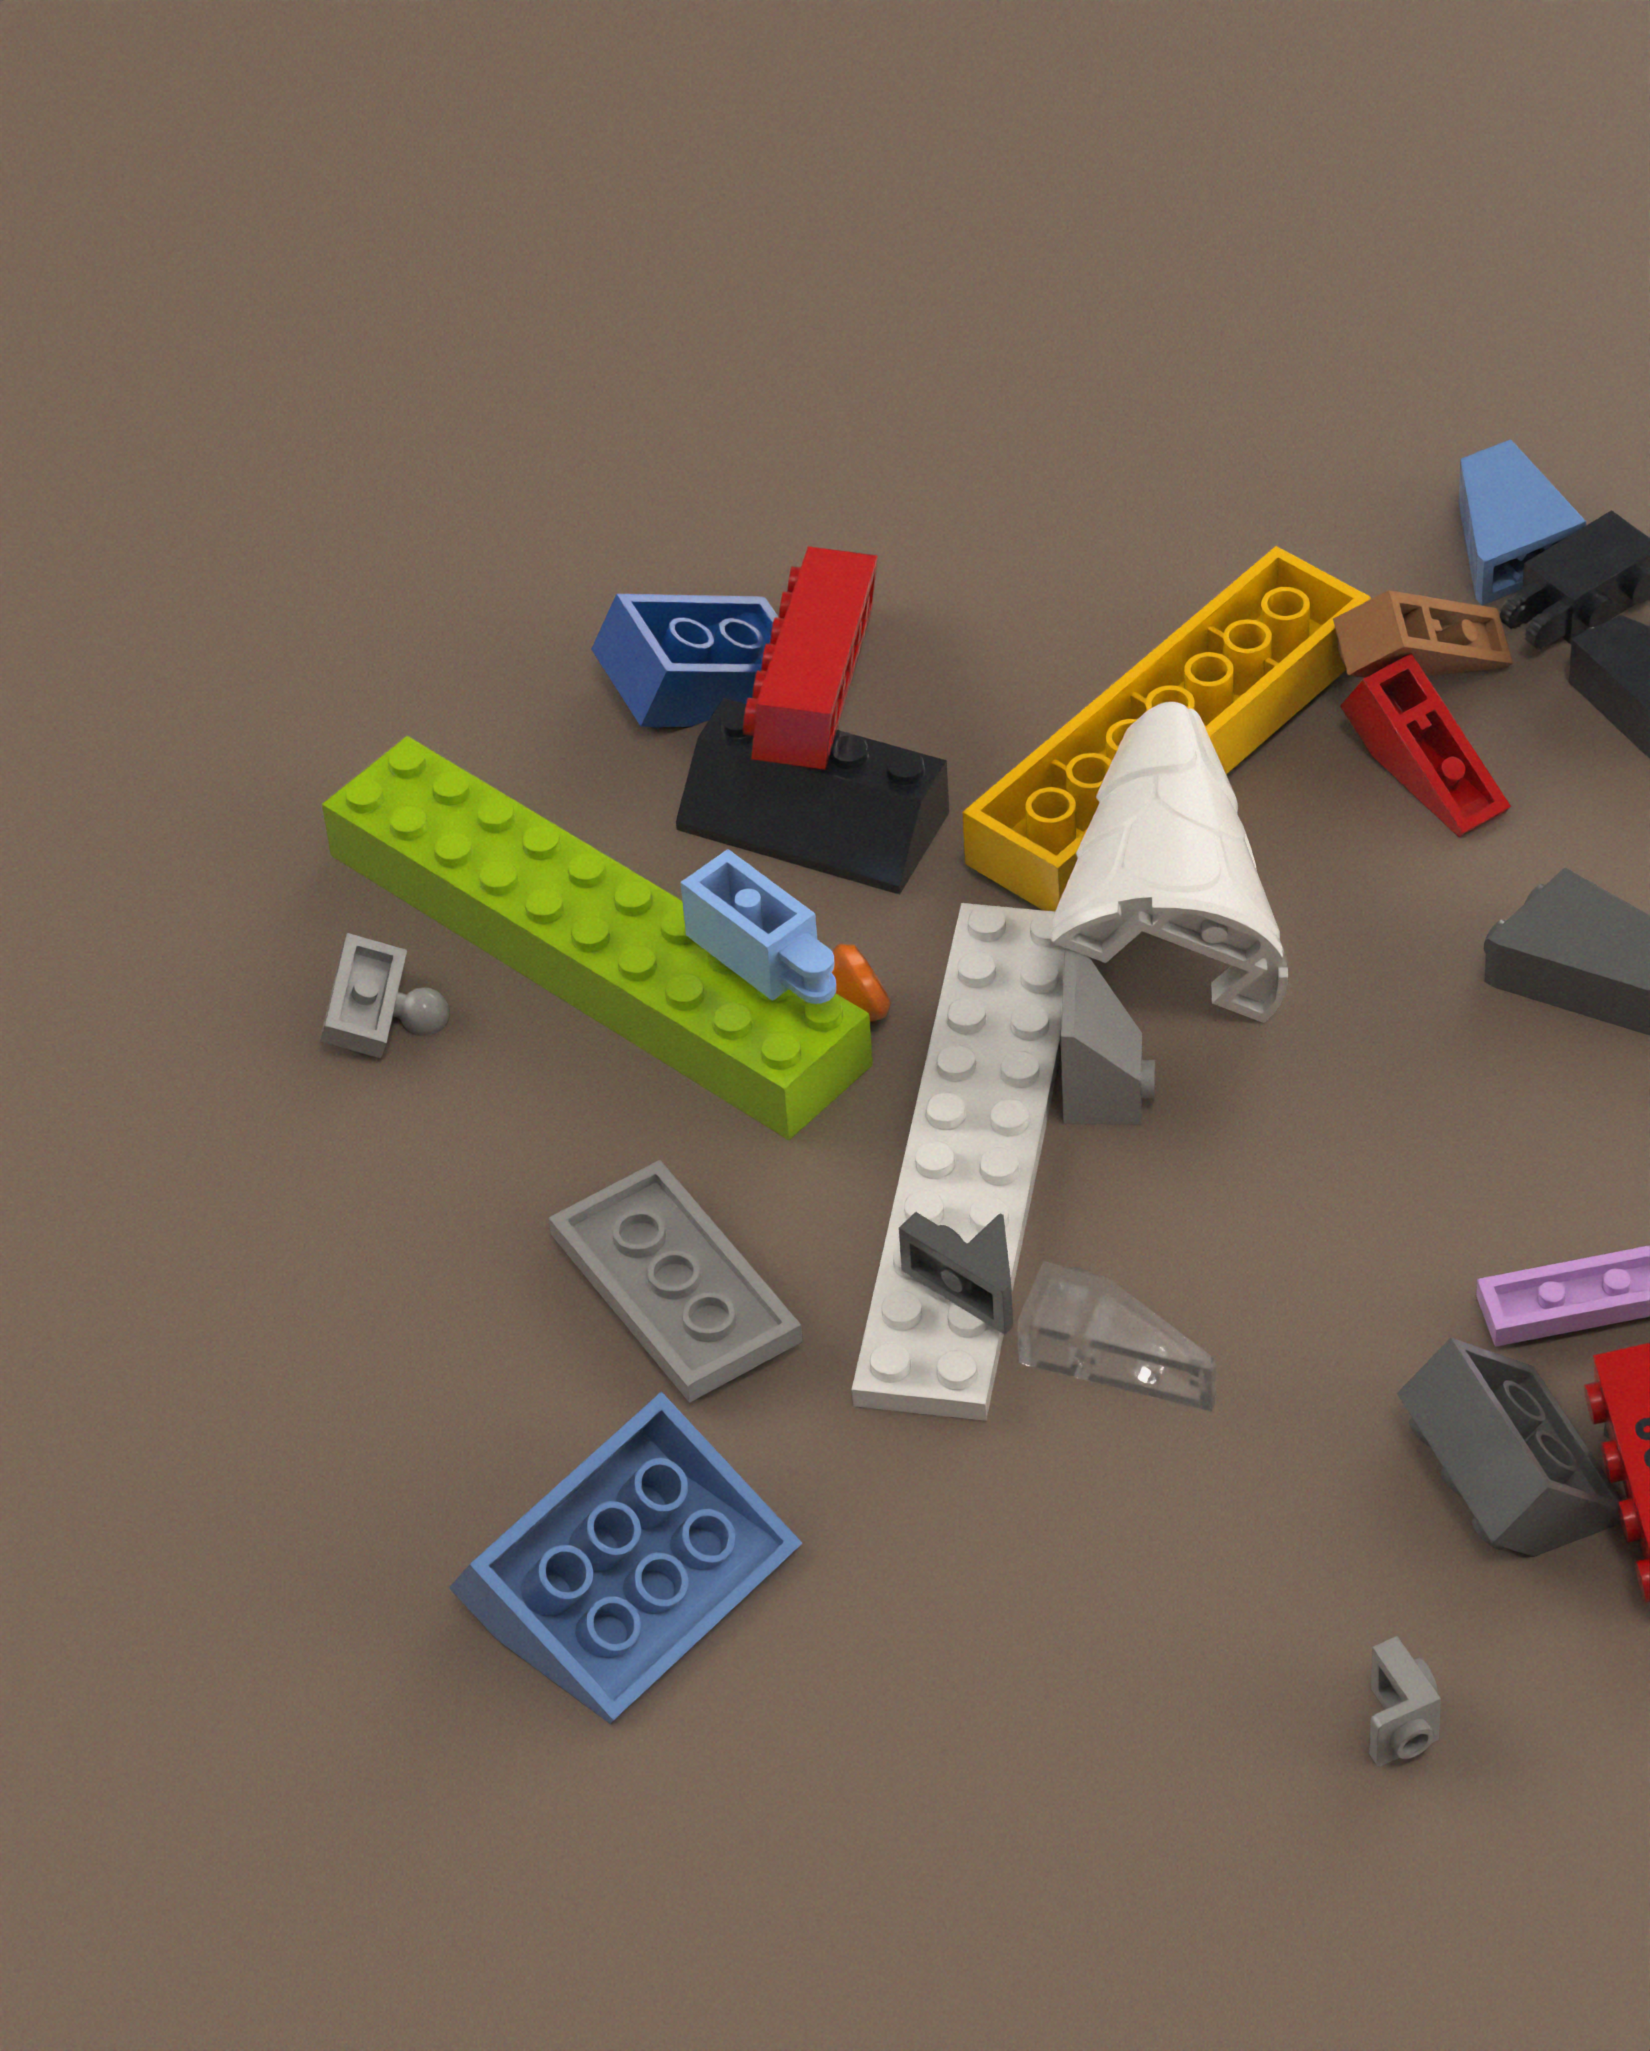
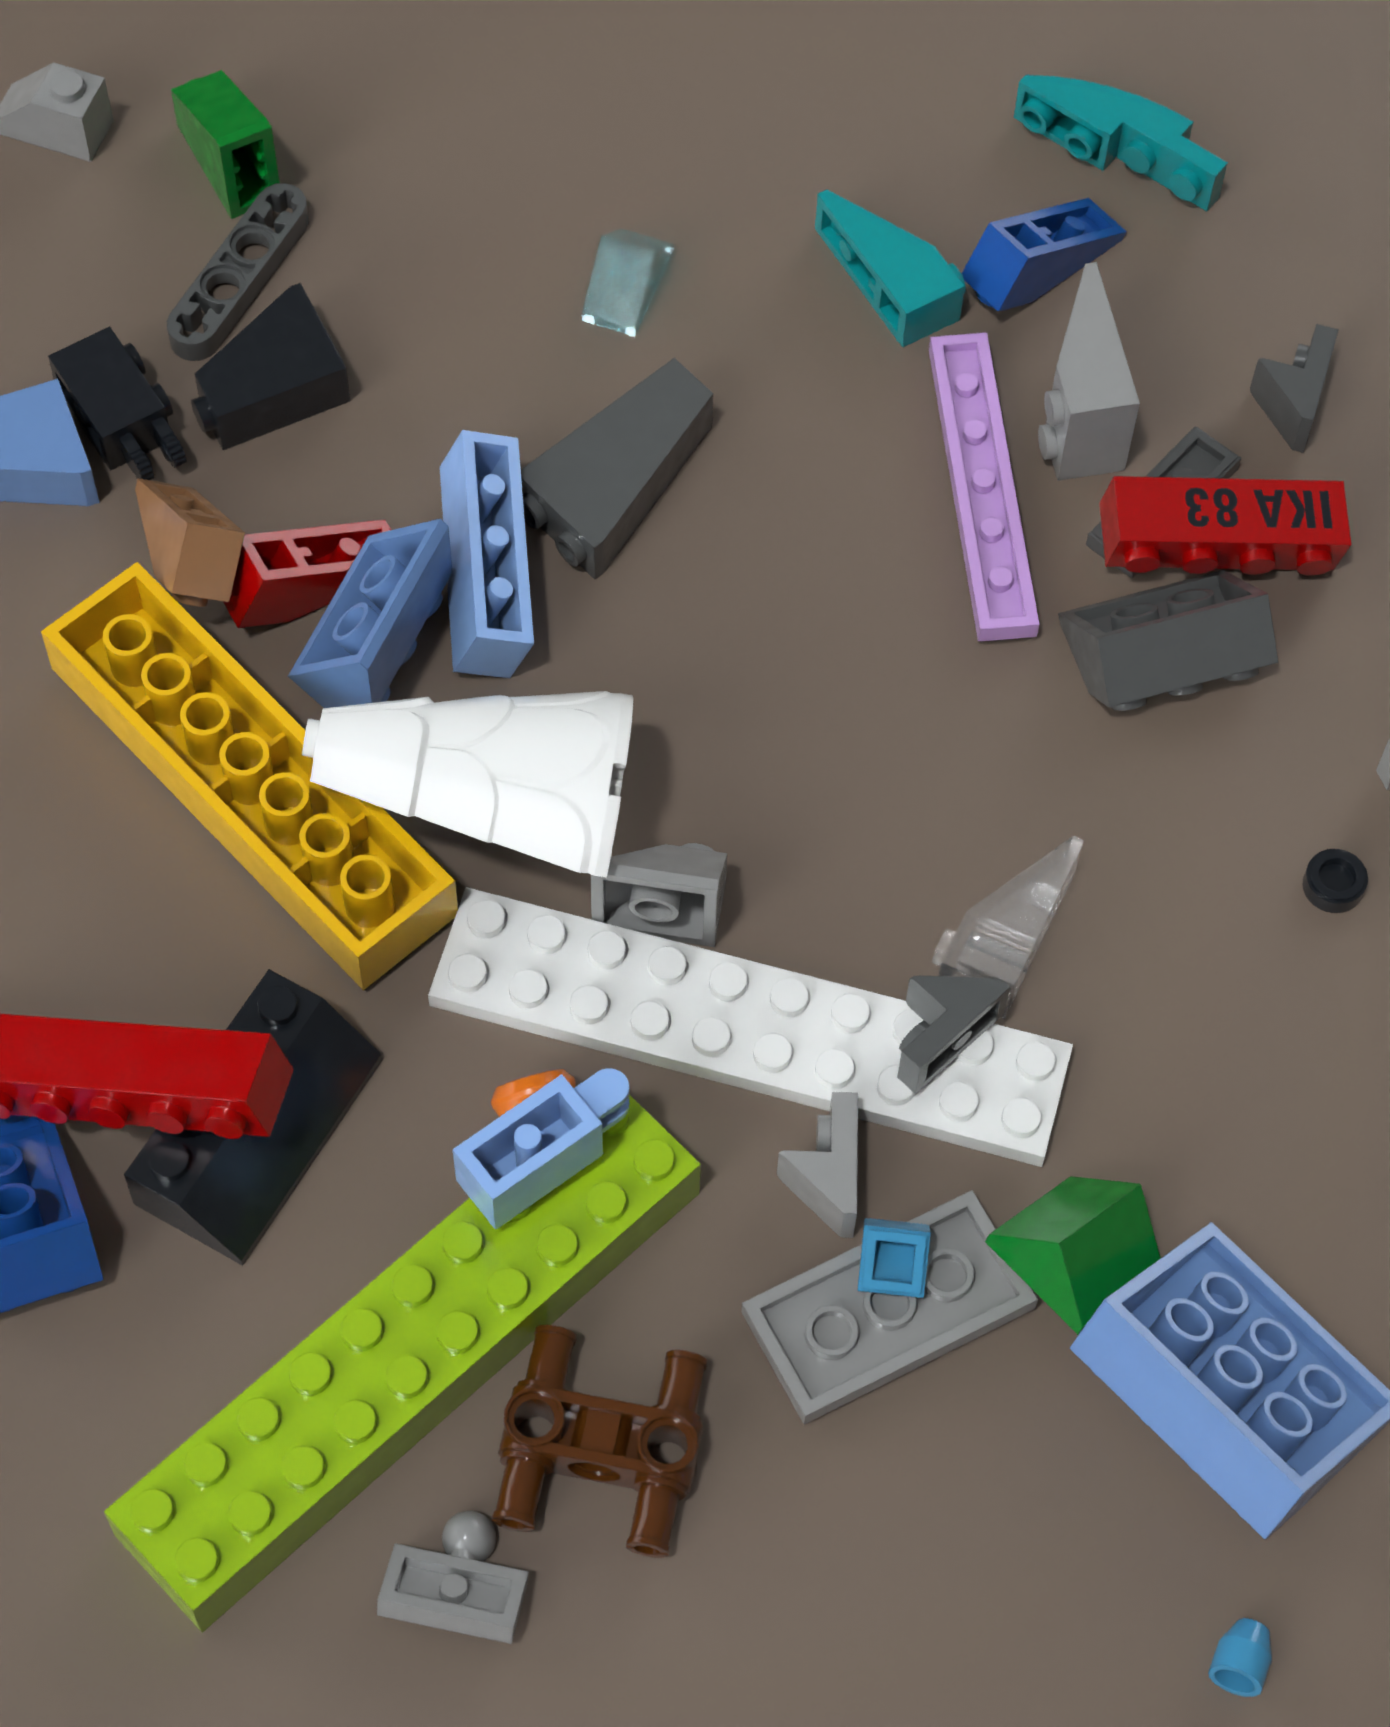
camera: 90 degrees left, 15 degrees up
none -> medium blue slope [288,519,453,708]
none -> light blue brick [440,430,534,678]
none -> reddish brown piece [492,1325,707,1558]
none -> light grey slope [777,1092,858,1238]
none -> dark azure slope [857,1218,931,1298]
none -> green slope [985,1176,1161,1335]
none -> dark azure hose [1208,1618,1272,1697]
none -> black tile [1302,849,1368,913]

